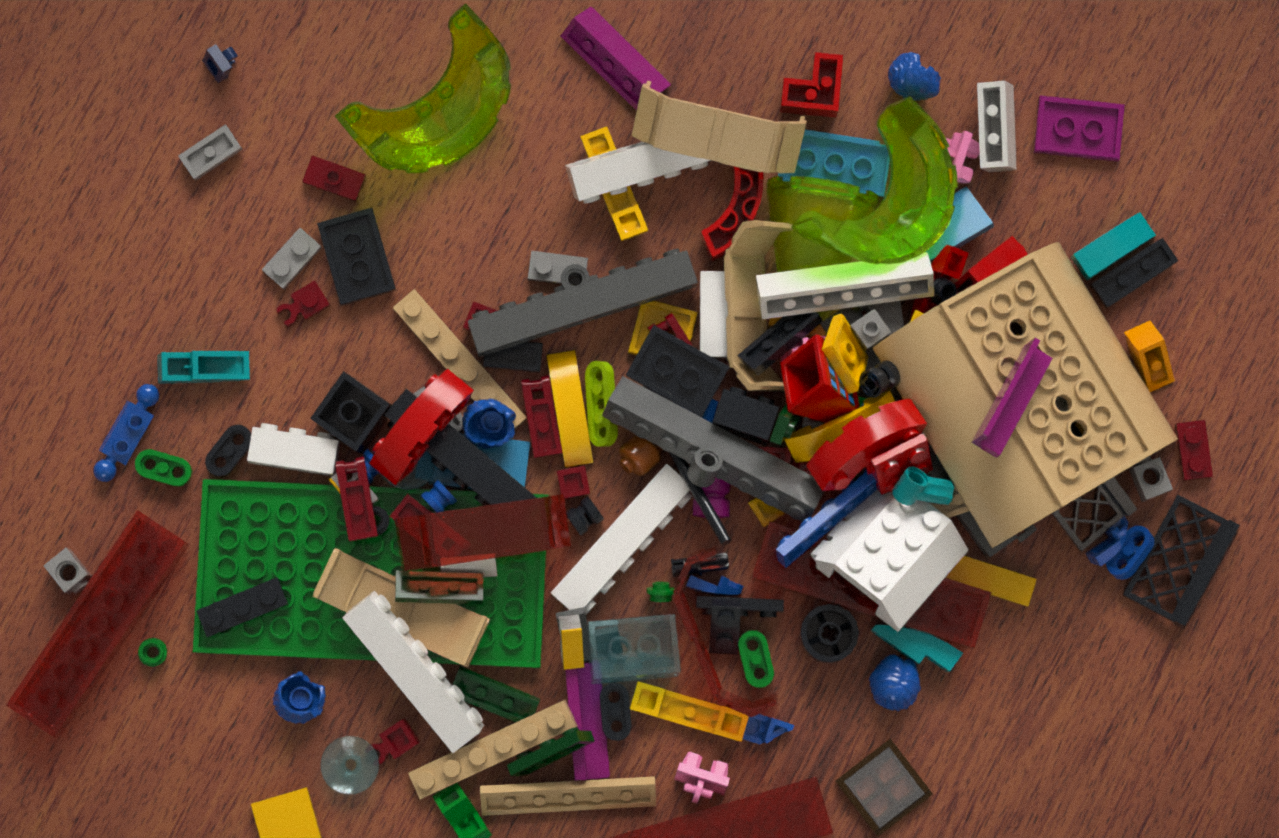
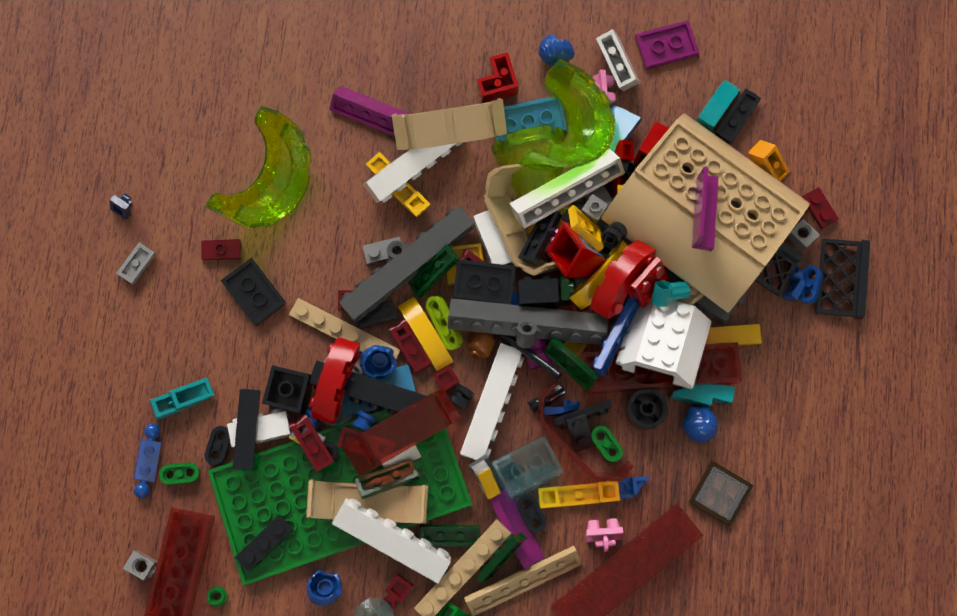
camera: 20 degrees left, 5 degrees down
light grey plate [262,228,322,290] -> none
dark red plate [276,280,330,327] -> none
green plate [646,582,675,602] -> none
red brick [700,165,764,262] -> none
none -> black tile [233,389,261,470]
none -> dark green plate [408,244,460,298]
none -> dark green plate [544,337,599,392]

